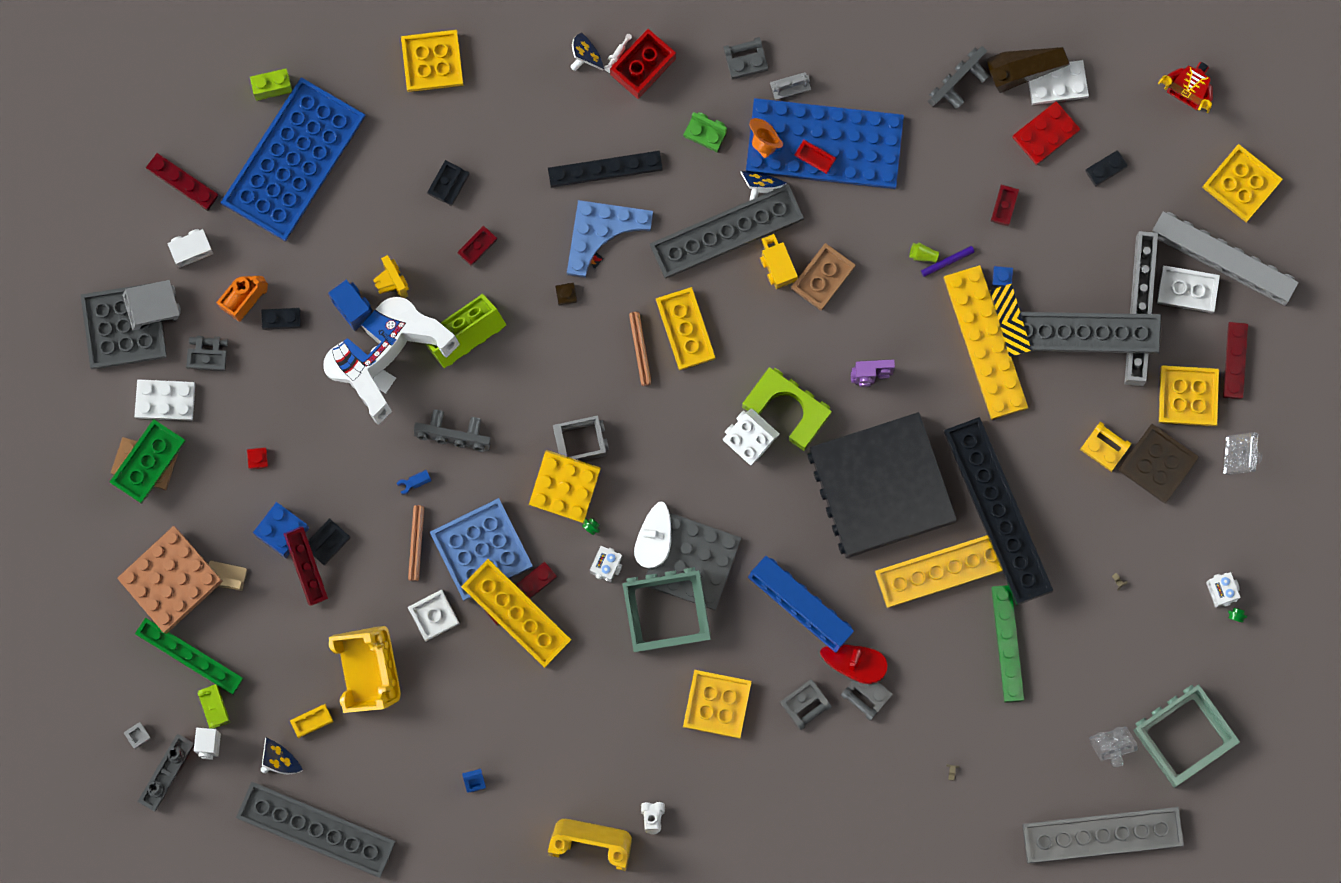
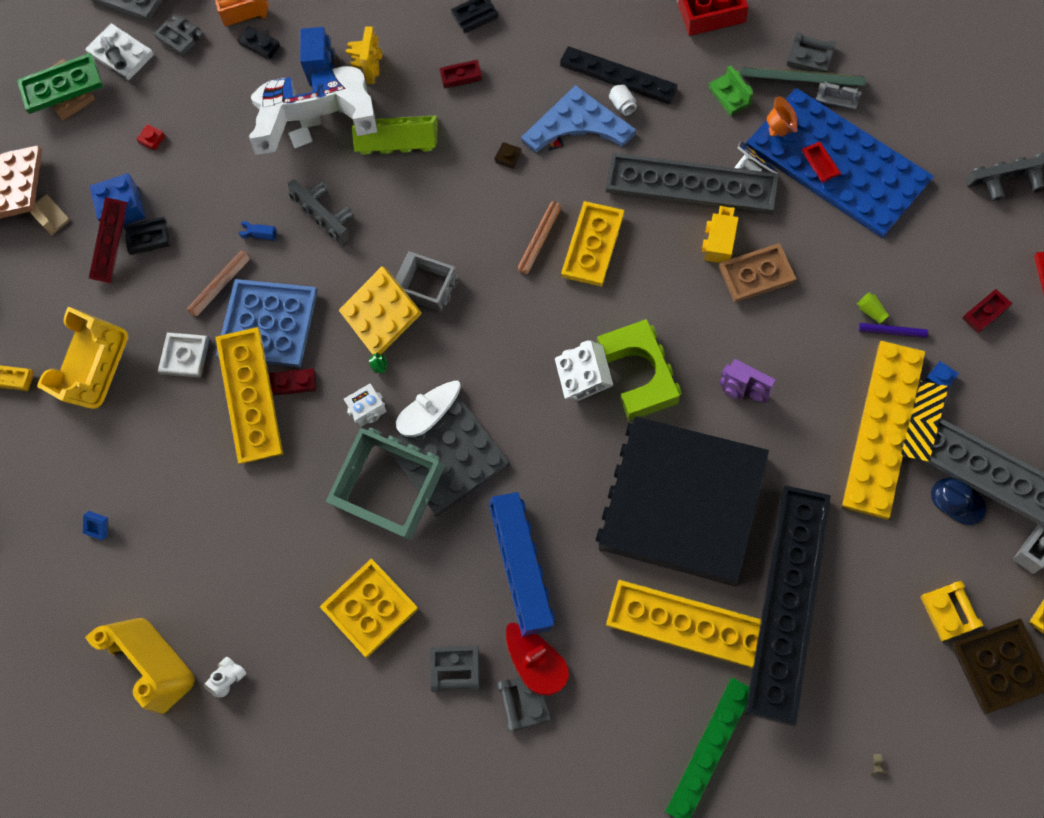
camera: 45 degrees right, 10 degrees down
none -> dark grey axle [100,36,127,70]
none -> white brick [609,85,637,116]
none -> sand green tile [741,66,866,86]
none -> dark blue piece [931,478,986,525]

